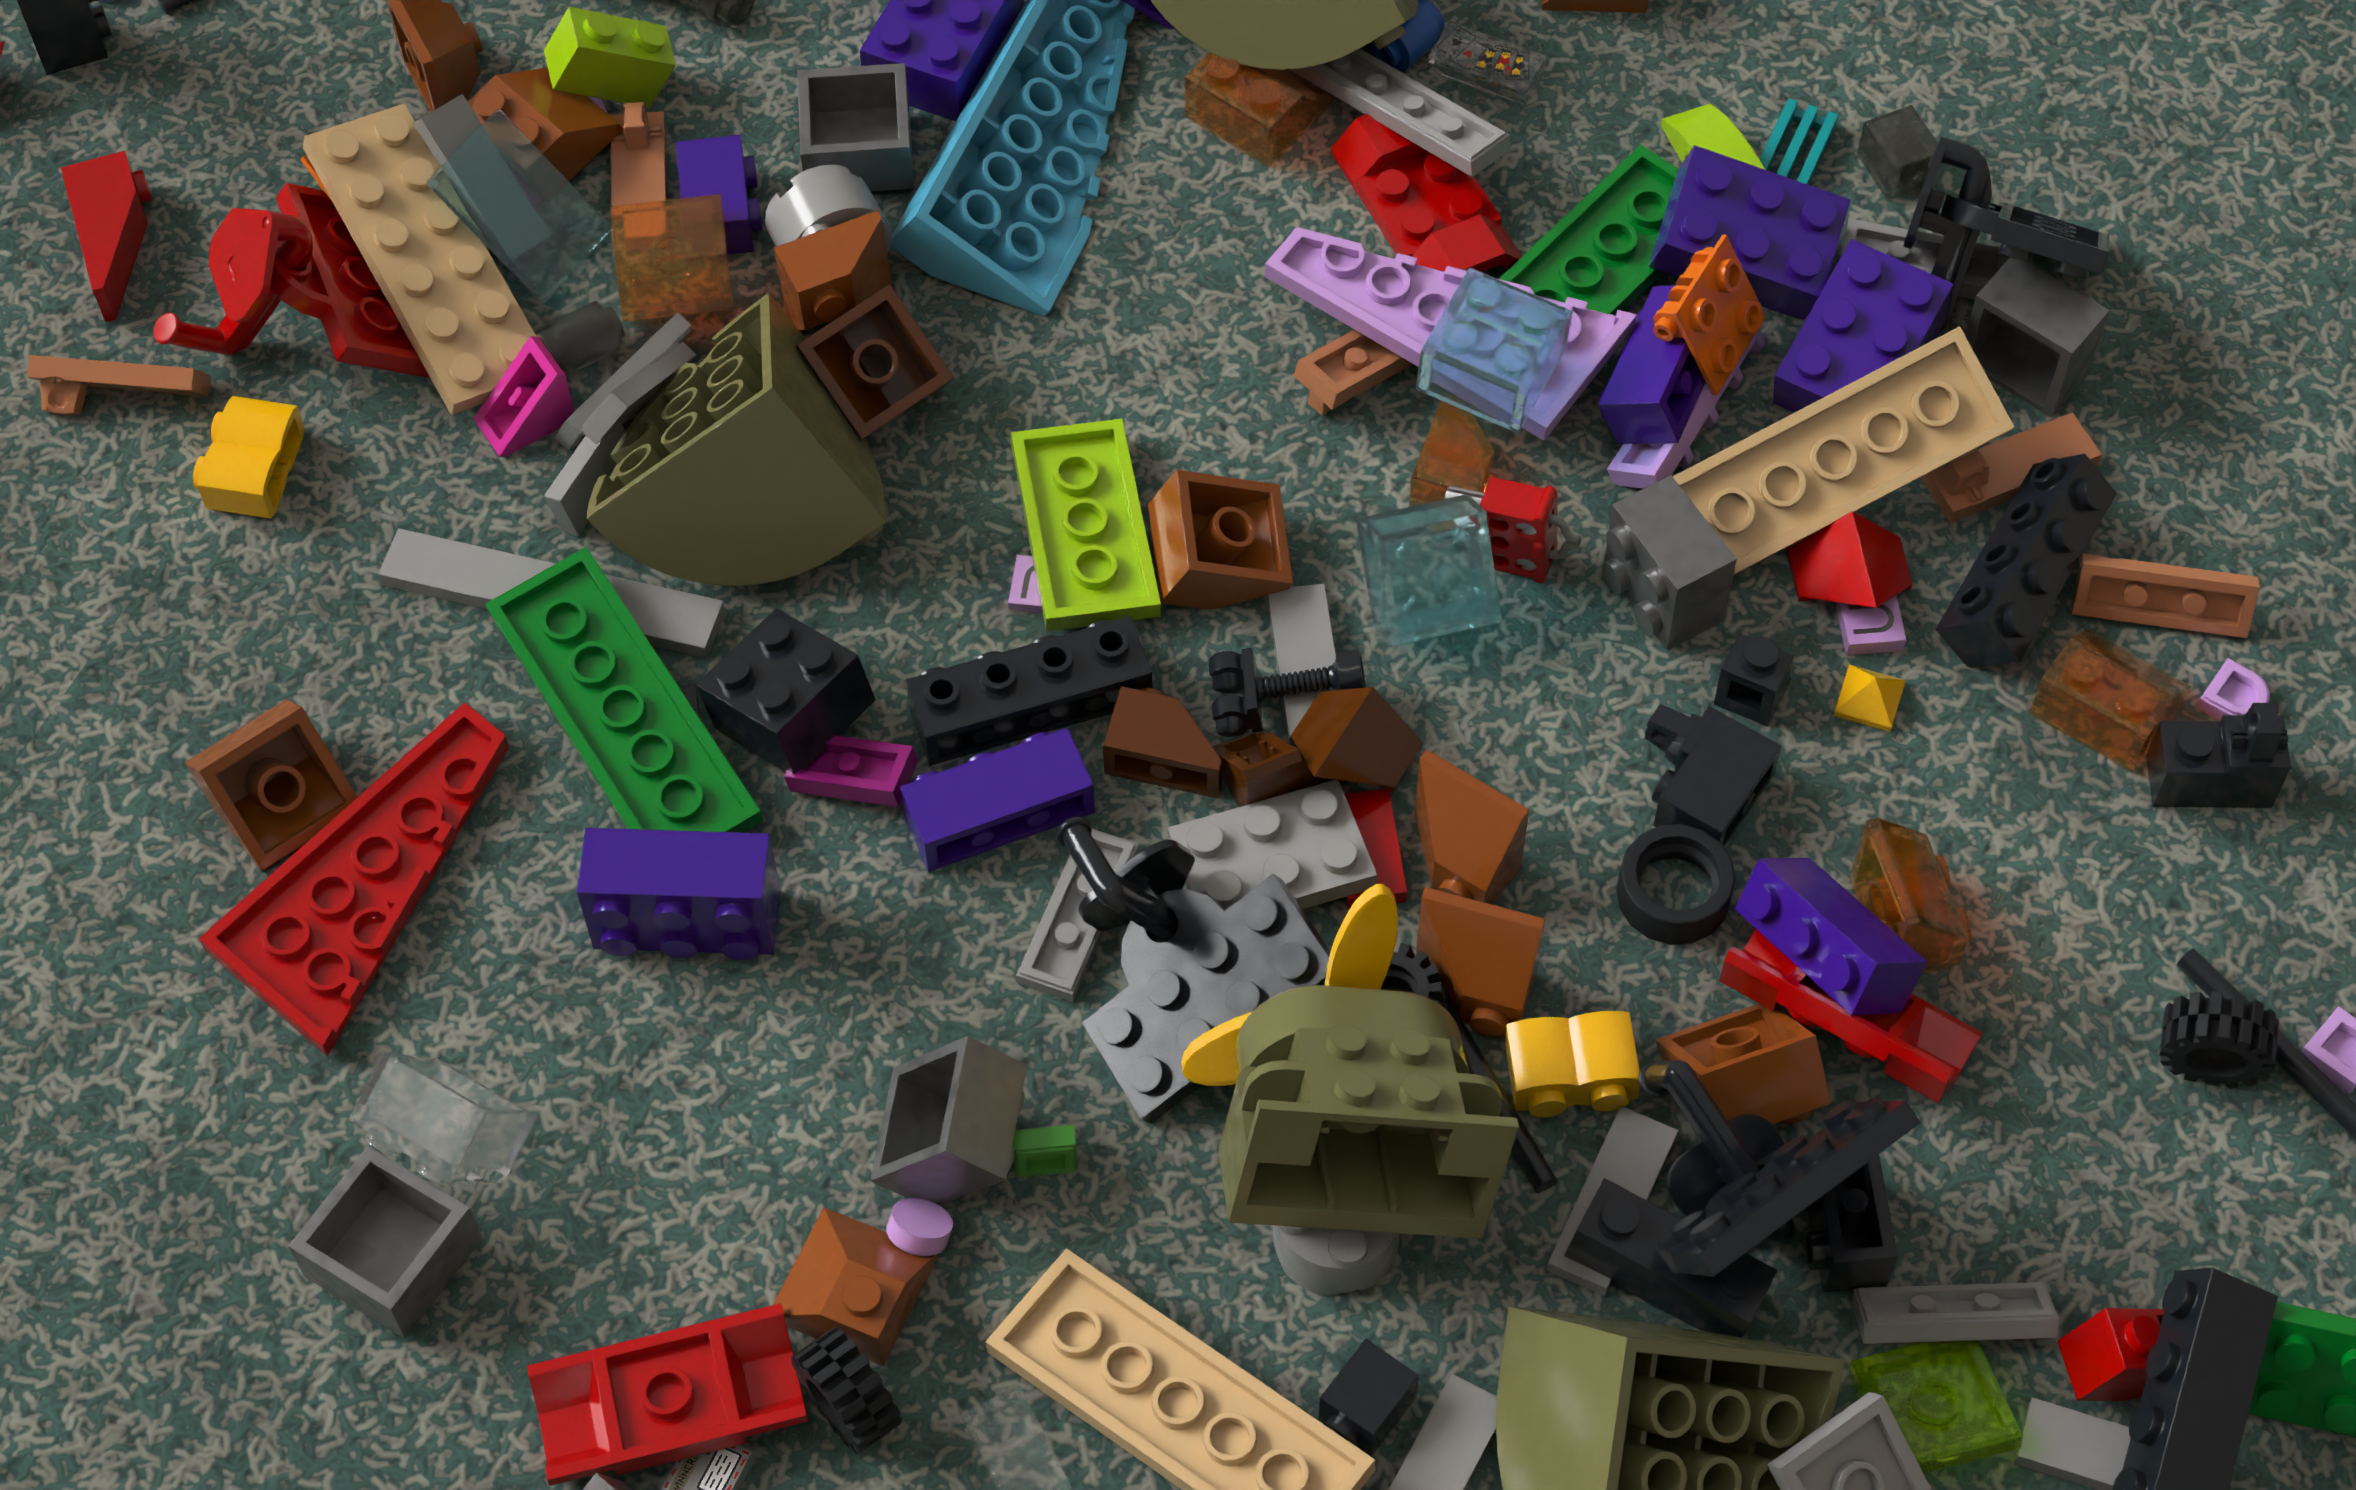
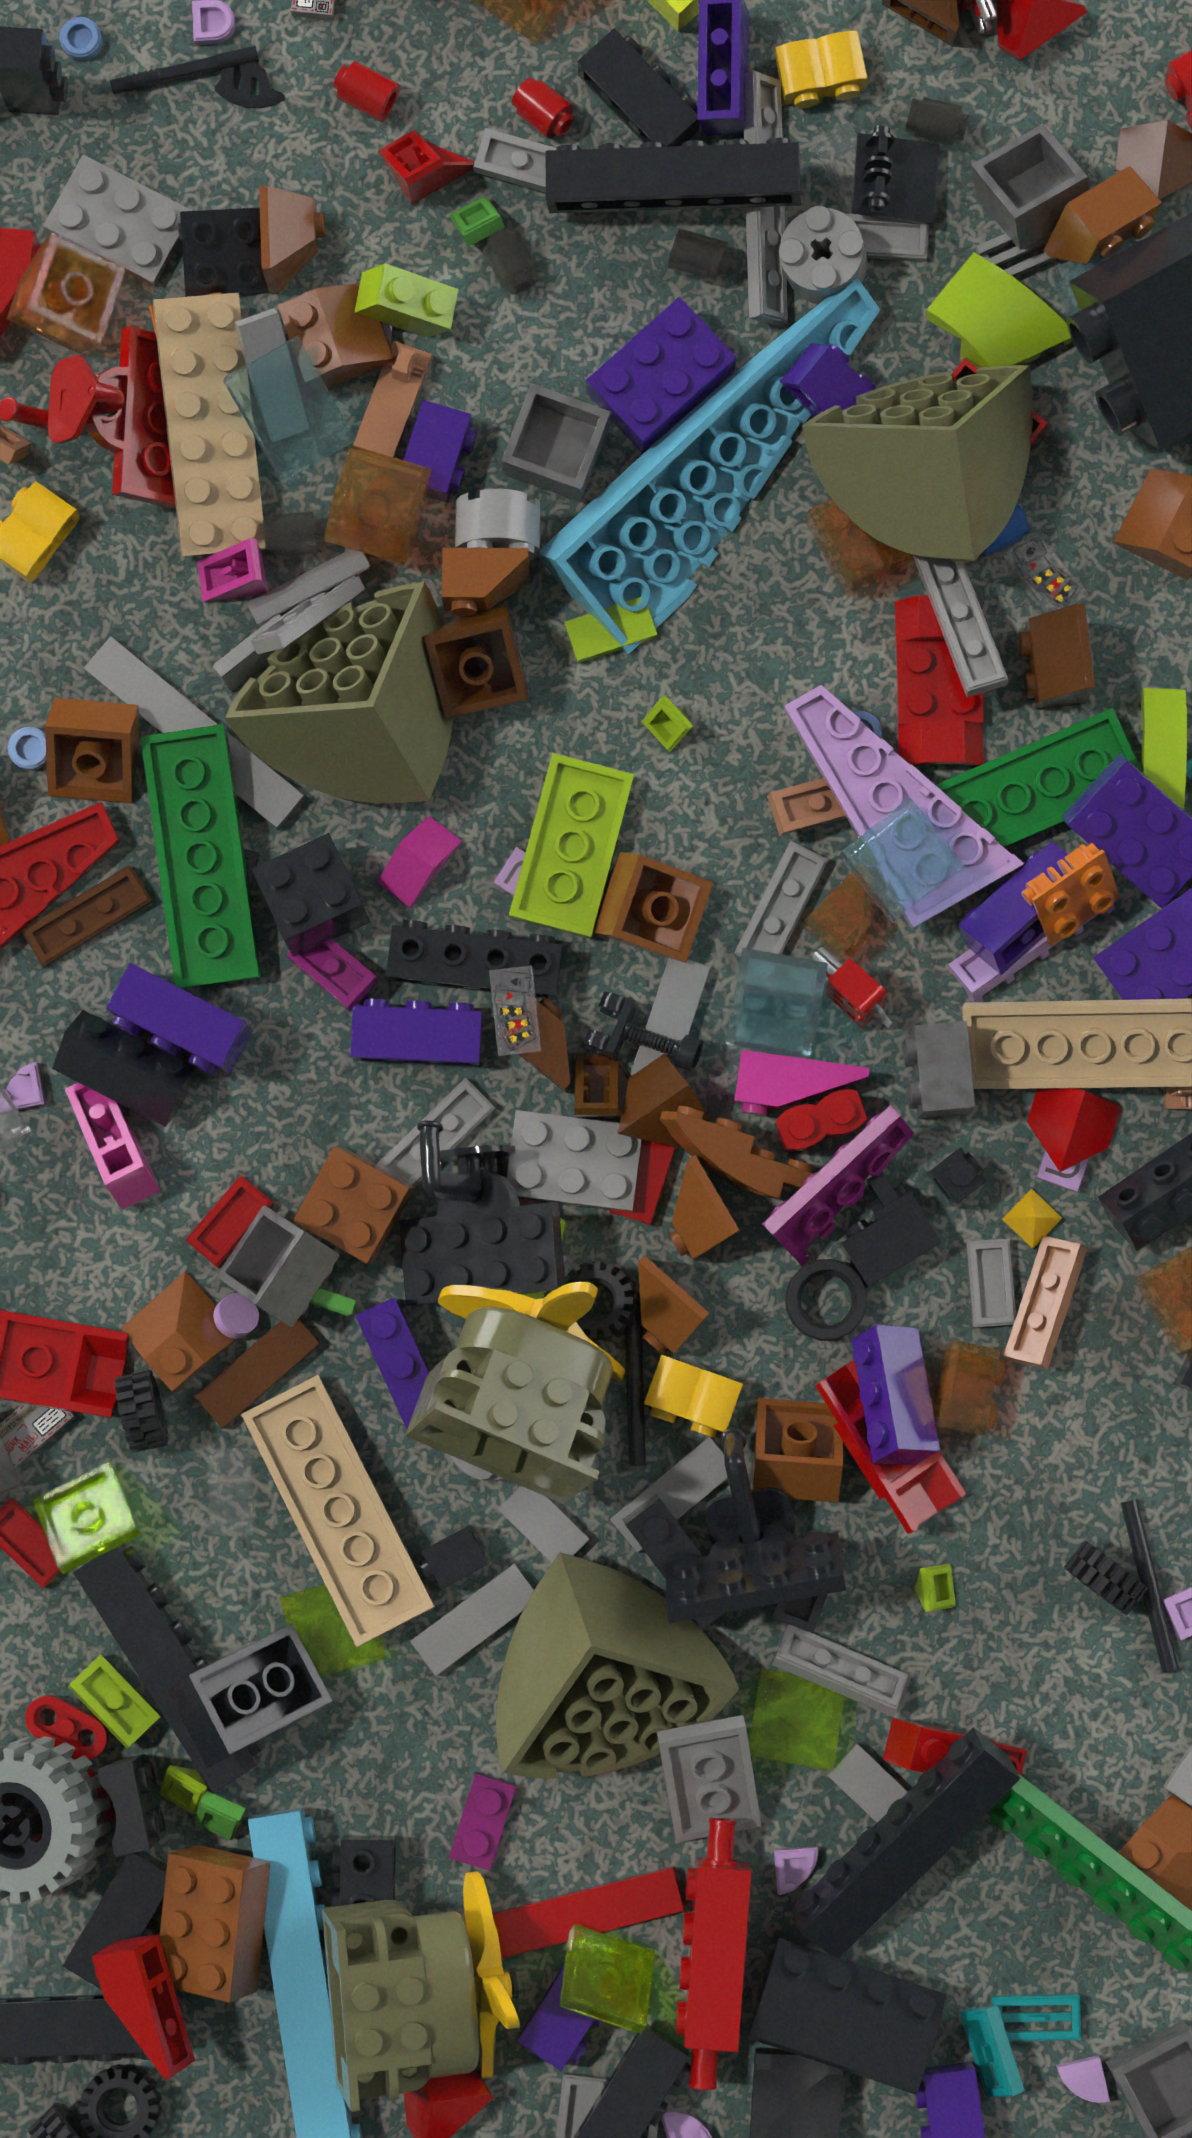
camera: 30 degrees right, 25 degrees up
none -> lavender tile [1,1062,46,1113]
none -> clear orange slope [7,232,125,355]
none -> light blue tile [8,727,47,771]
none -> reddish brown tile [21,865,153,968]
none -> light grey plate [43,155,192,287]
none -> dark orange slope [45,697,139,803]
none -> black brick [52,1010,196,1127]
none -> dark pink slope [65,1083,160,1210]
none -> black hinge [178,207,269,297]
none -> red tile [185,1175,274,1268]
none -> reddish brown tile [194,1318,321,1429]
none -> dark orange brick [293,1146,416,1264]
none -> dark purple brick [355,1297,430,1429]
none -> dark pink slope [377,816,463,908]
none -> clear tile [489,966,542,1056]
none -> light grey tile [498,1486,589,1563]
none -> lime tile [564,596,657,664]
none -> lime slope [641,695,693,752]
none -> dark orange slope [660,1105,814,1199]
none -> light grey tile [734,841,829,974]
none -> dark pink slope [734,1050,870,1116]
none -> magenta wing [763,1105,914,1266]
none -> red brick [774,1089,867,1153]
none -> lime slope [915,1564,956,1612]
none -> light grey tile [966,1239,1016,1328]
none -> hinge [1003,1236,1087,1370]
none -> reddish brown slope [1019,603,1095,709]

